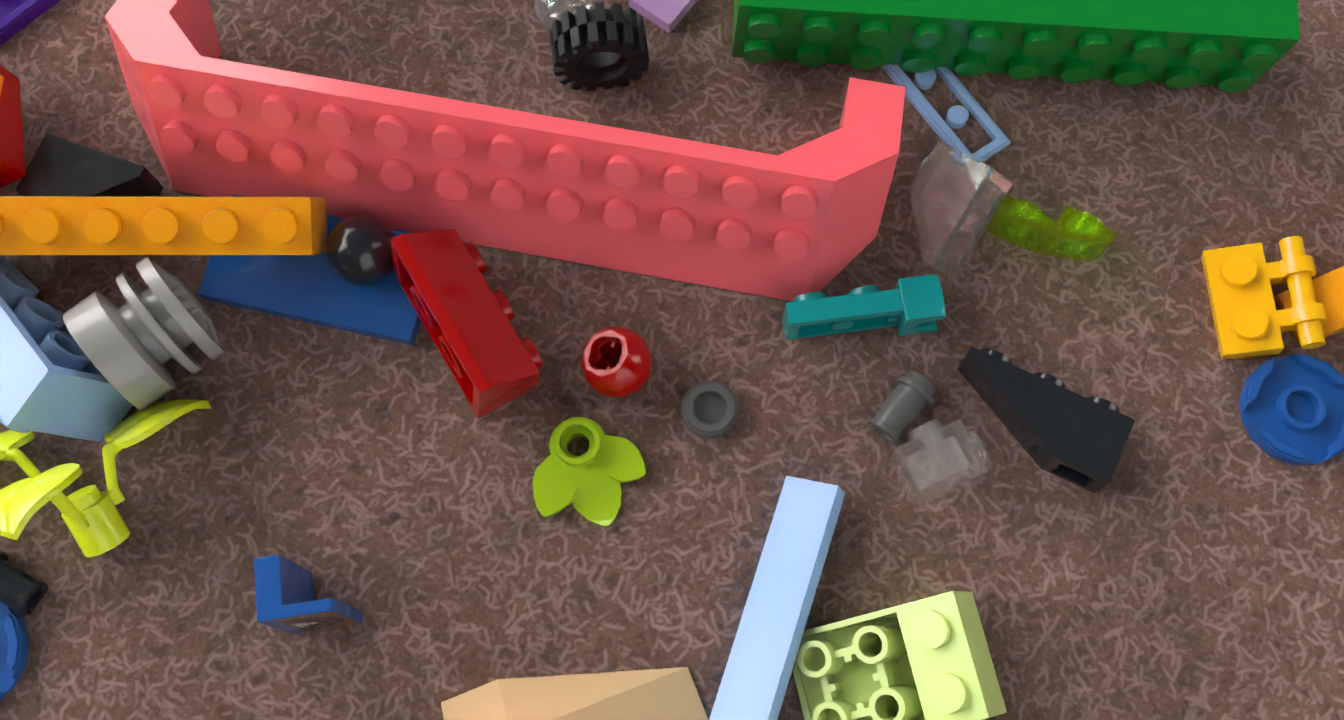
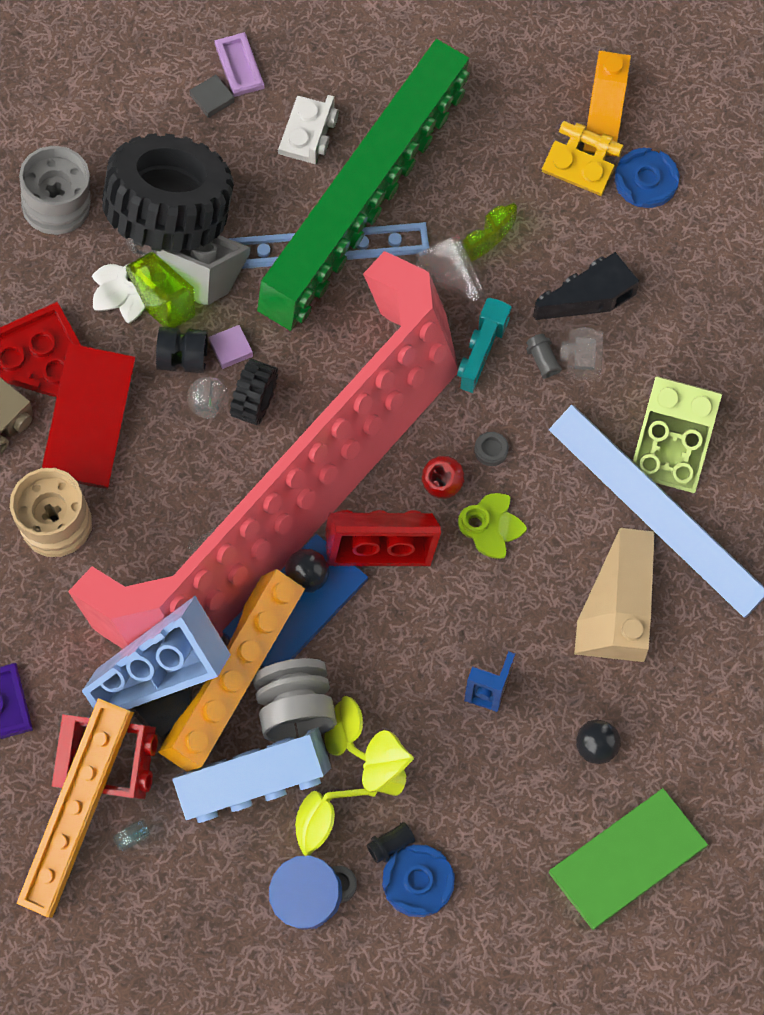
camera: 65 degrees left, 5 degrees down
none -> light blue wedge [82,596,231,710]

